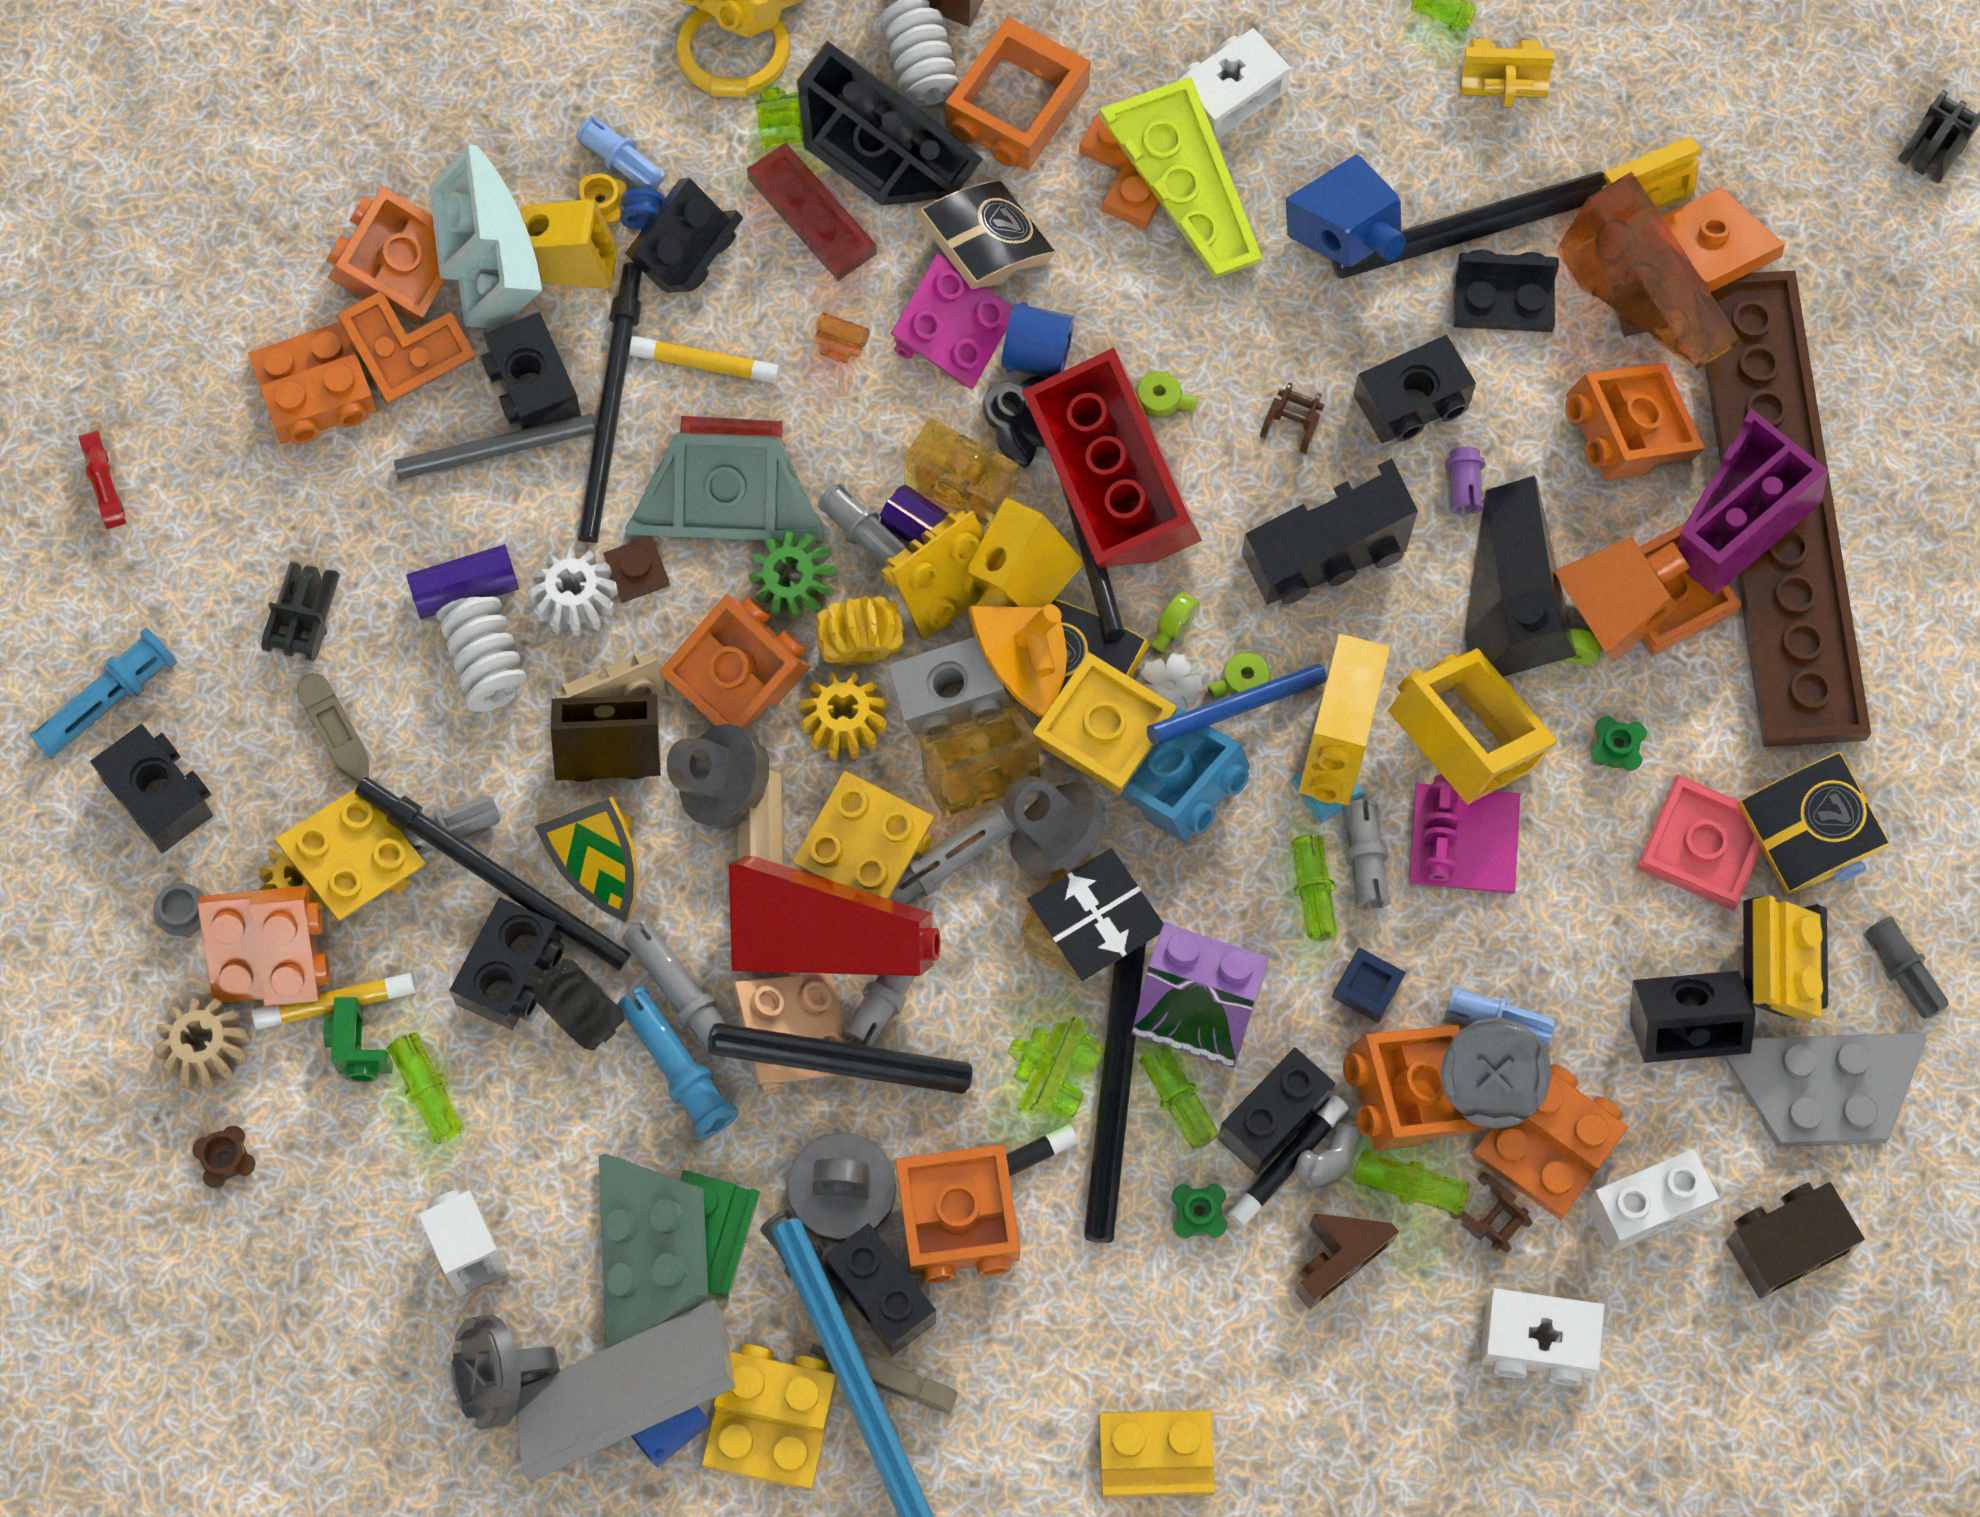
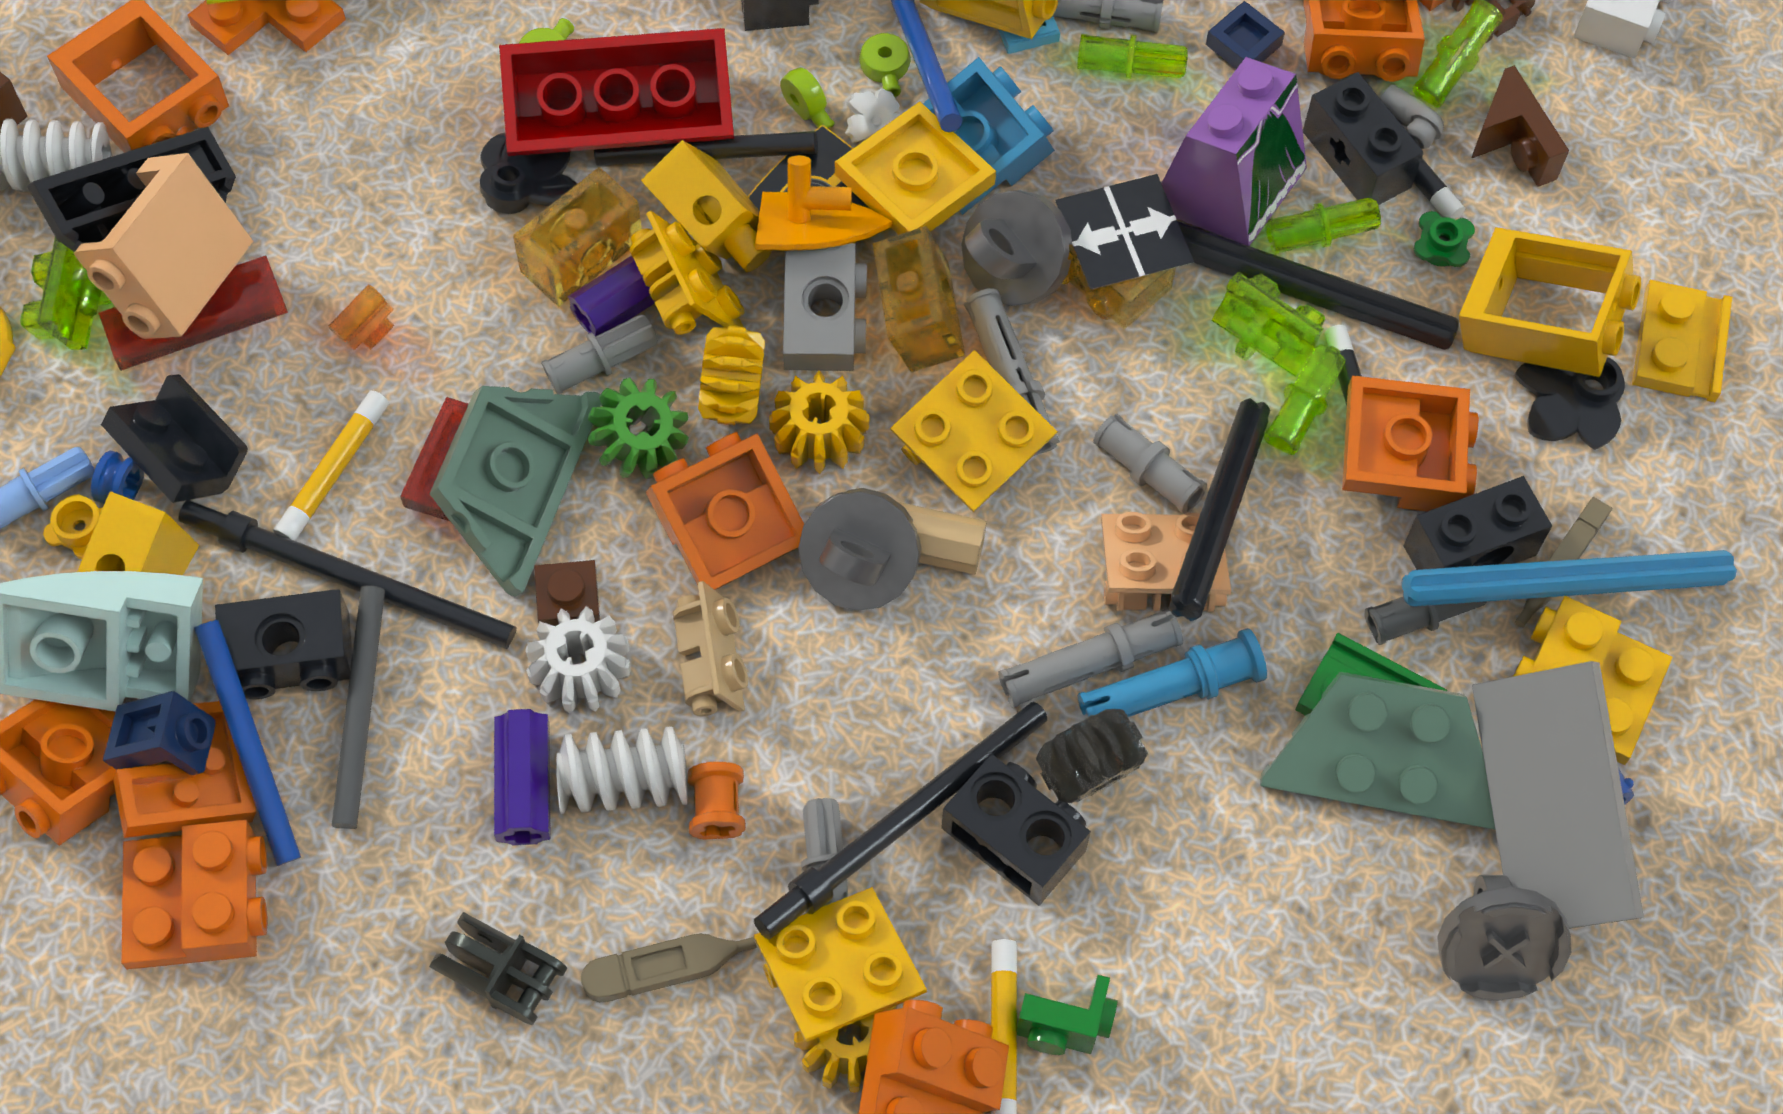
camera: 75 degrees left, 5 degrees down
clear neon green pin [386,1032,466,1144] -> none
white brick [418,1190,509,1297] -> none
shield [534,796,638,922] -> none
dark brown brick [551,694,661,782] -> none
red slope [729,856,941,976] -> none
flat silver tile [787,1132,897,1243] -> none
dark pink hinge [890,253,1013,390] -> none
black slope [916,180,1056,289] -> none
blue piece [1001,302,1075,378] -> none
none -> light nougat panel [74,153,253,339]
none -> dark blue bracket [103,691,216,775]
none -> blue bar [194,620,301,866]
none -> orange bush [687,762,746,840]
none -> clear neon green axle [1263,344,1345,455]
none -> yellow window [1459,227,1641,377]
none -> black plate [1514,357,1625,450]

